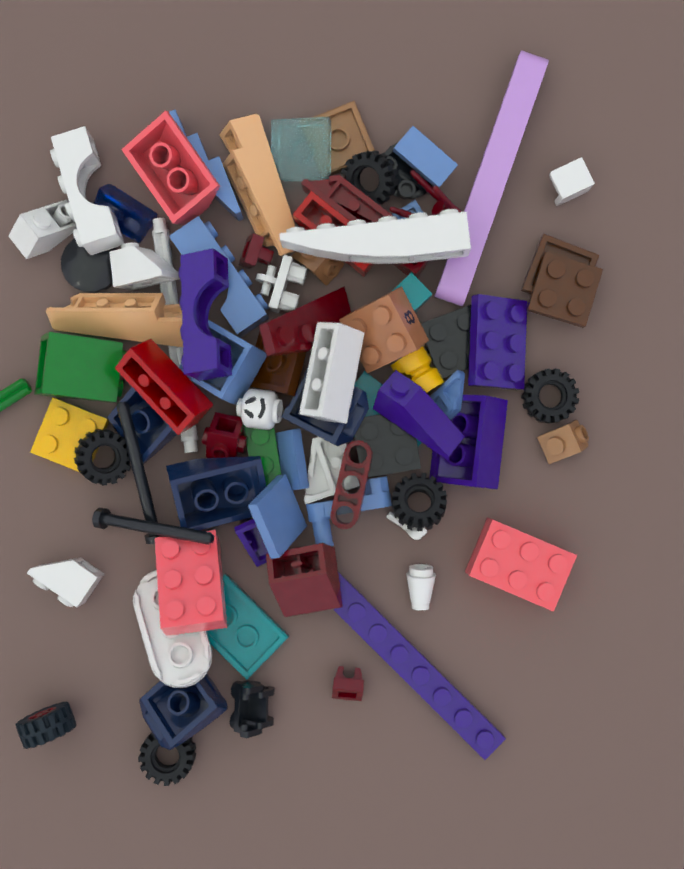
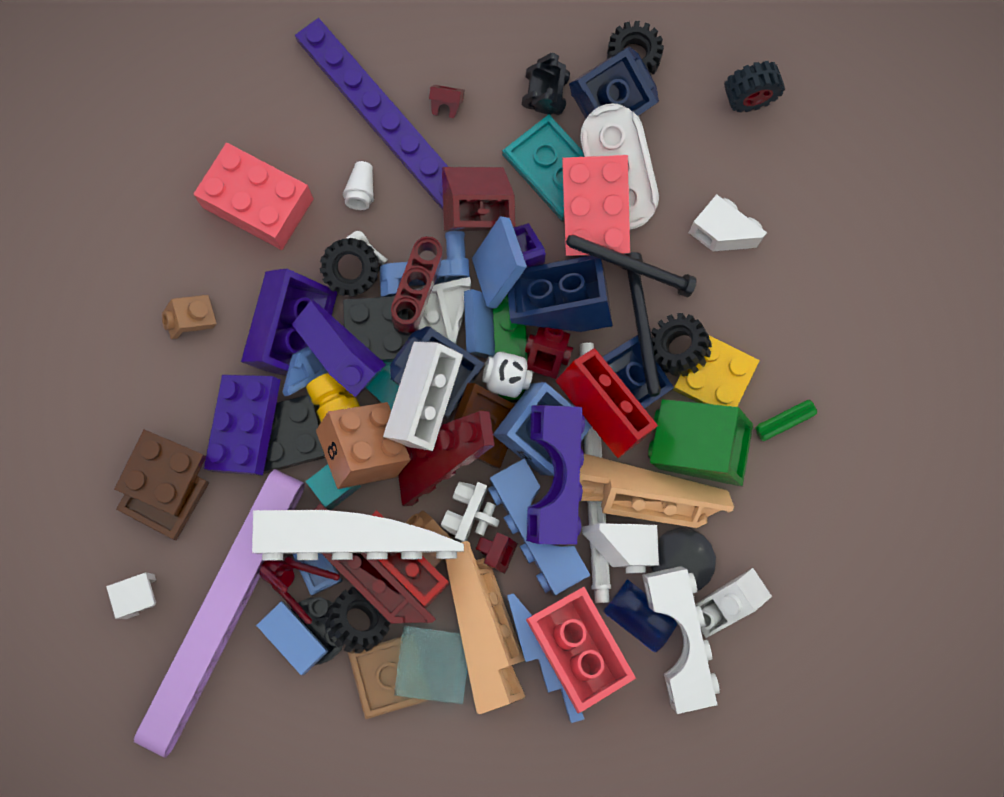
camera: 175 degrees left, 10 degrees down
black tyre [521,368,579,423] -> none

